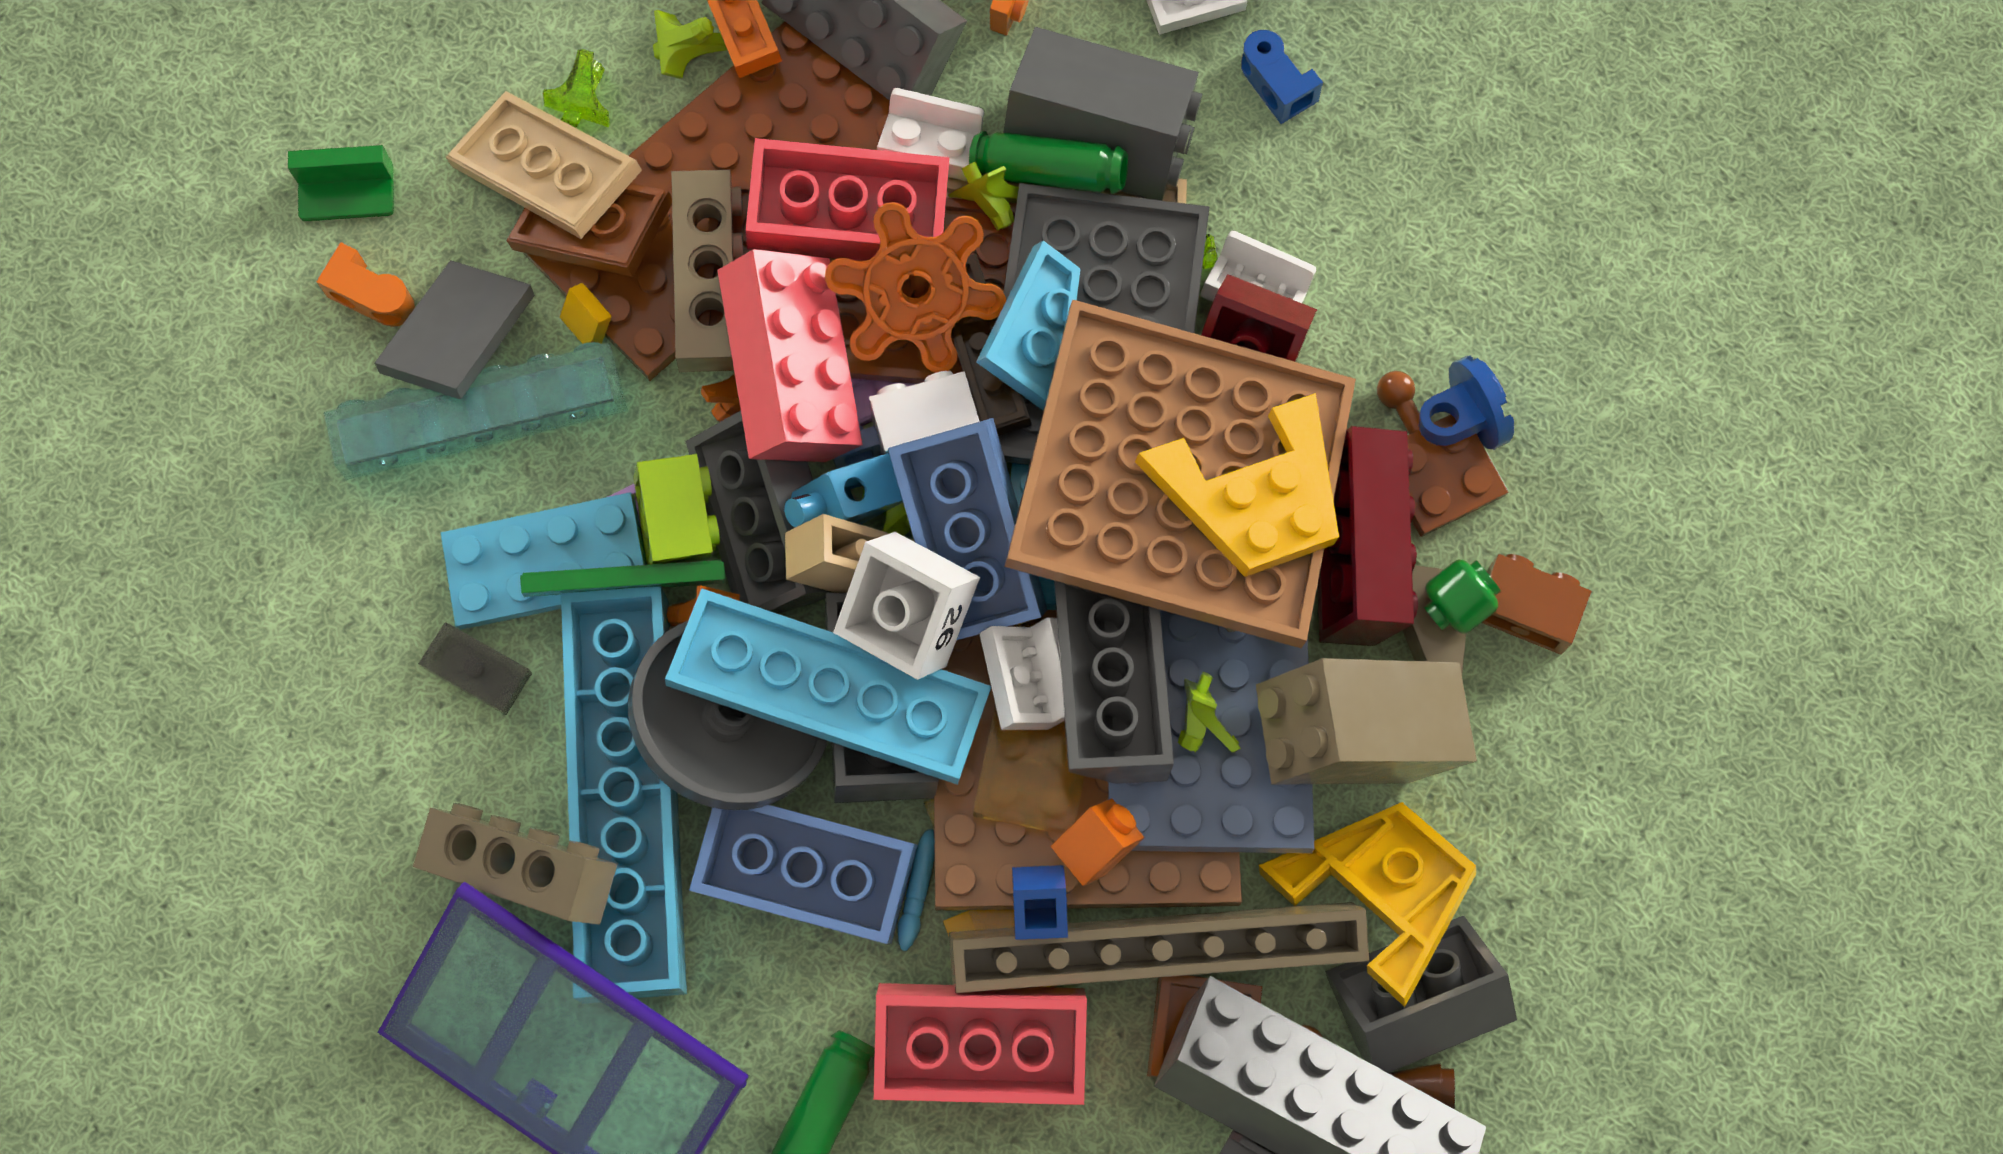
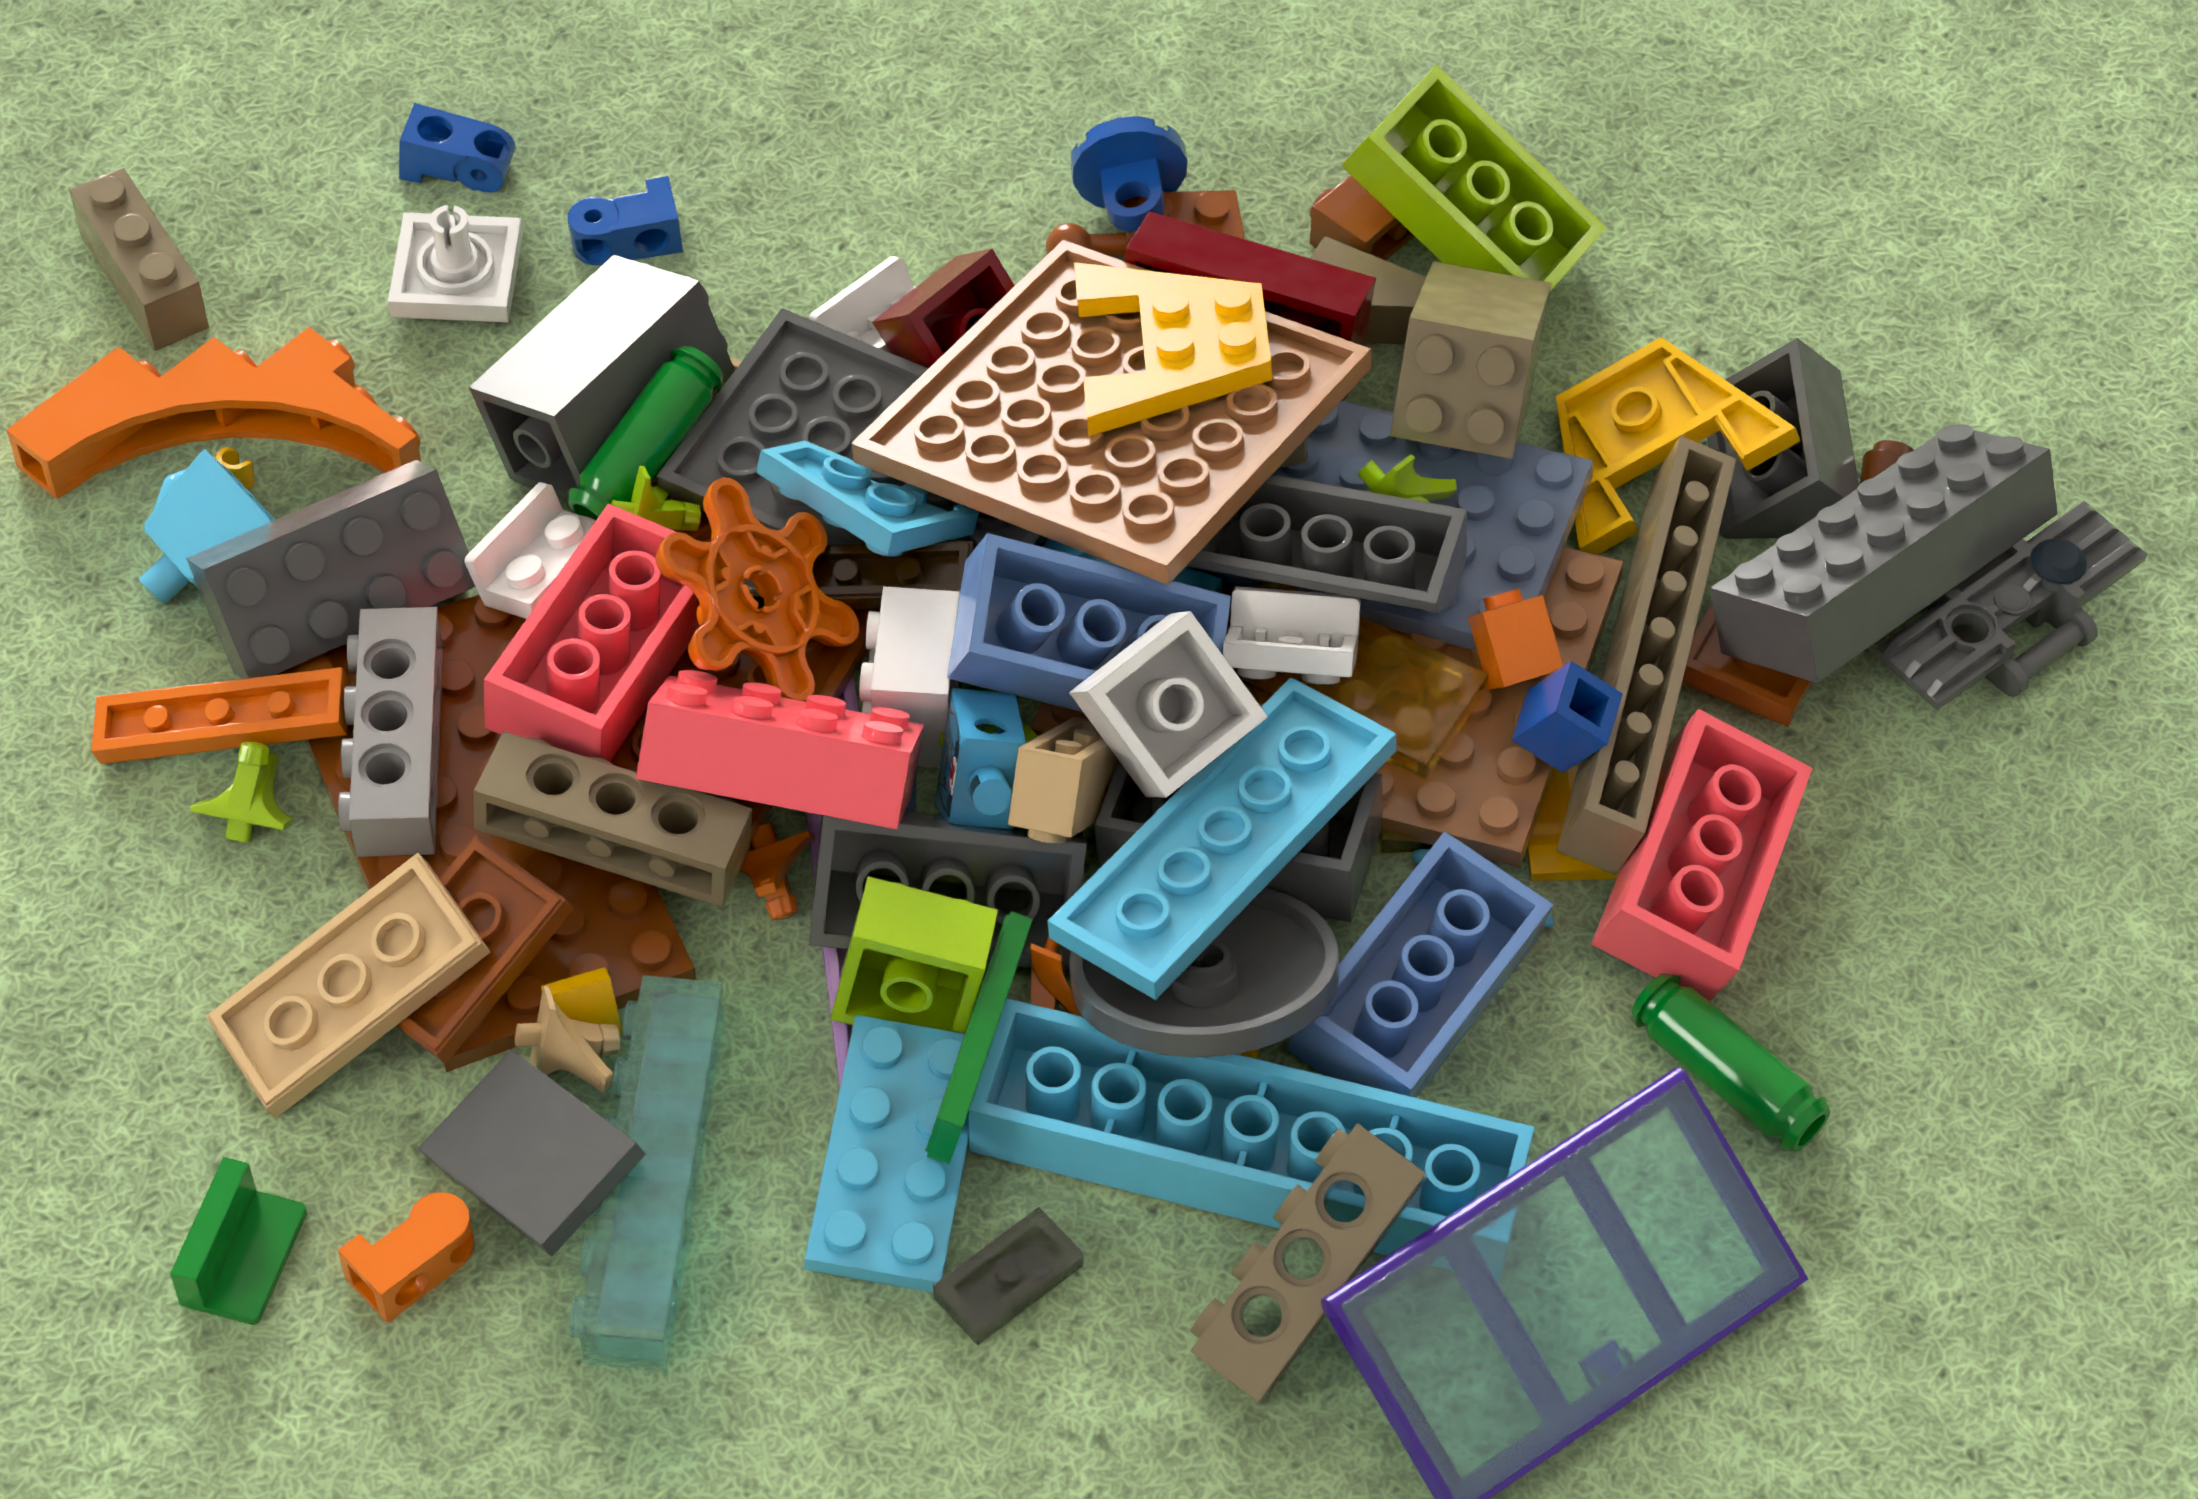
camera: 70 degrees left, 20 degrees down
clear neon green piece [543,48,610,128] -> none
green head [1423,560,1501,634] -> none
none -> light grey brick [338,607,443,857]
none -> tan piece [515,986,621,1094]
none -> lime brick [1341,64,1607,291]

